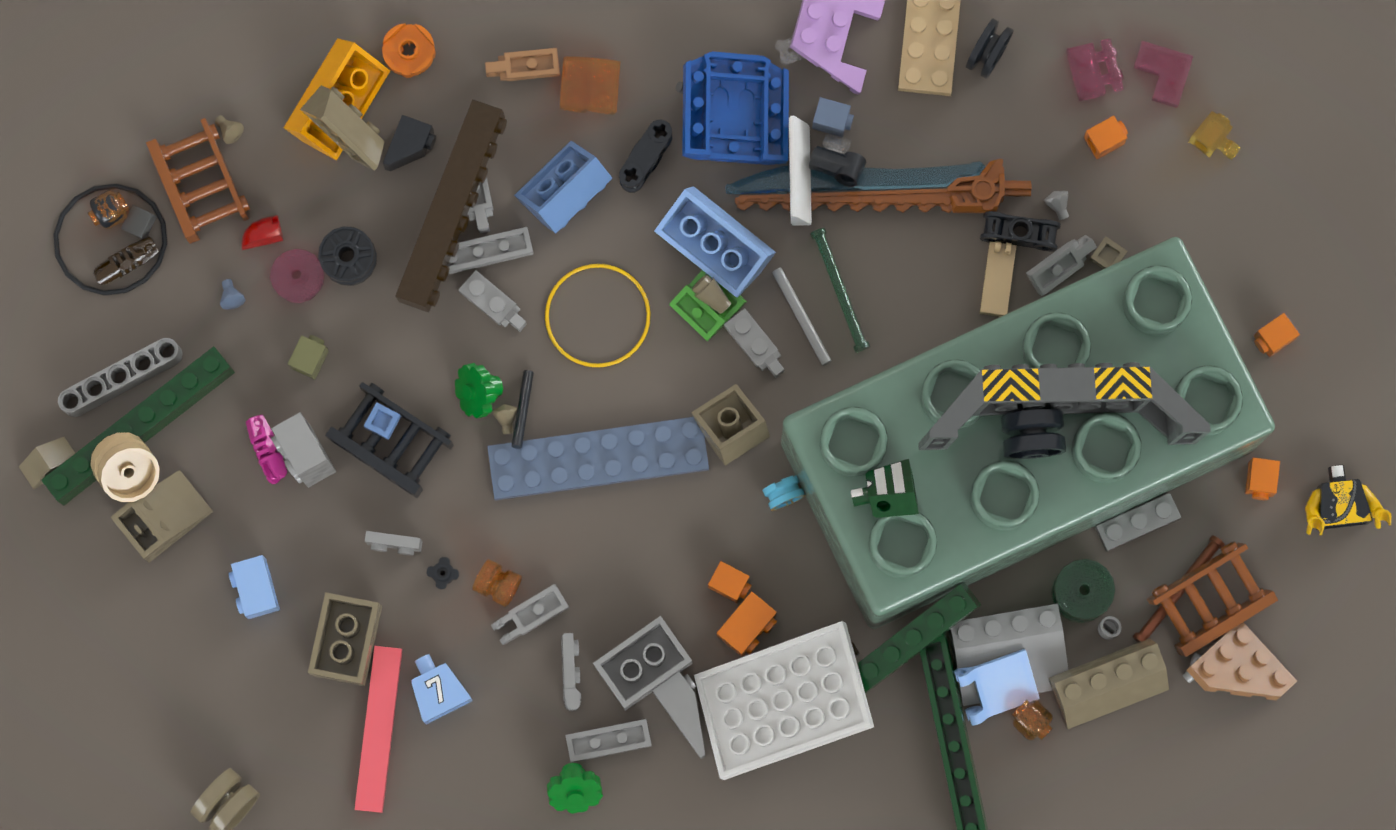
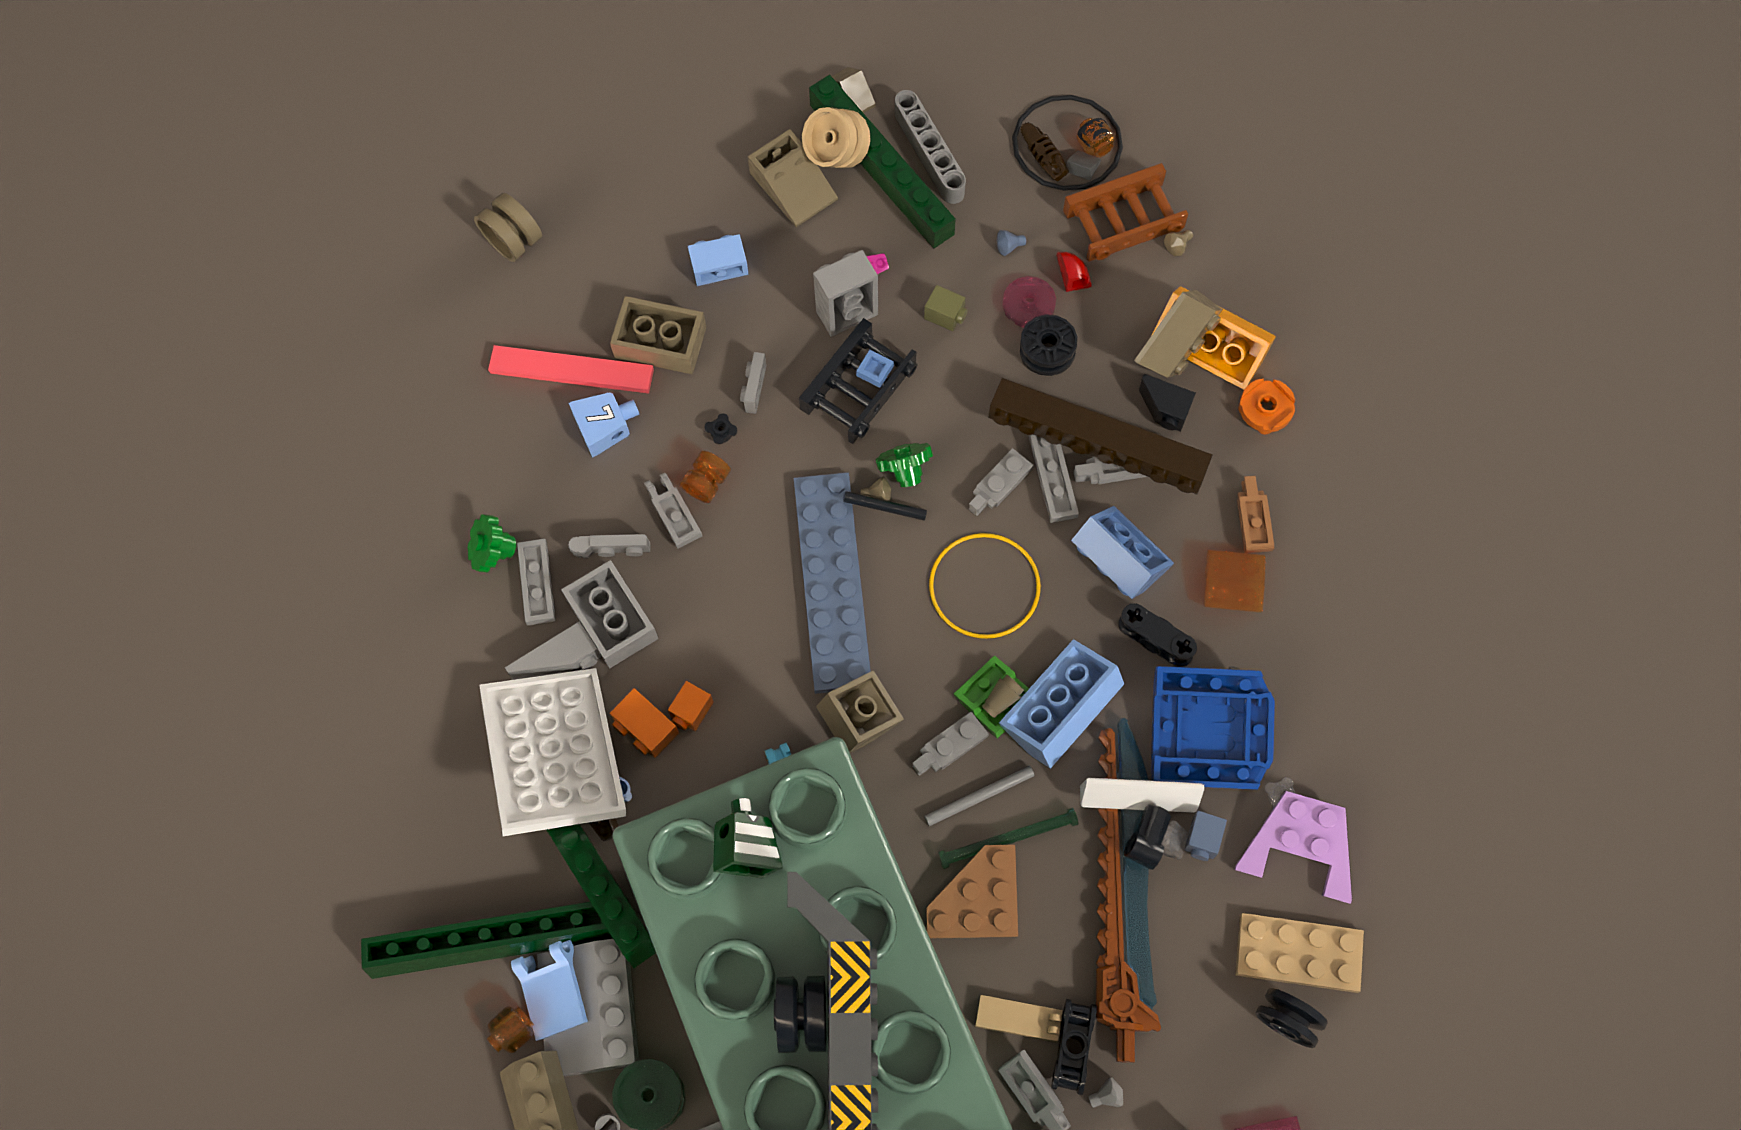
camera: 90 degrees right, 10 degrees down
none -> medium nougat plate [926,845,1018,938]

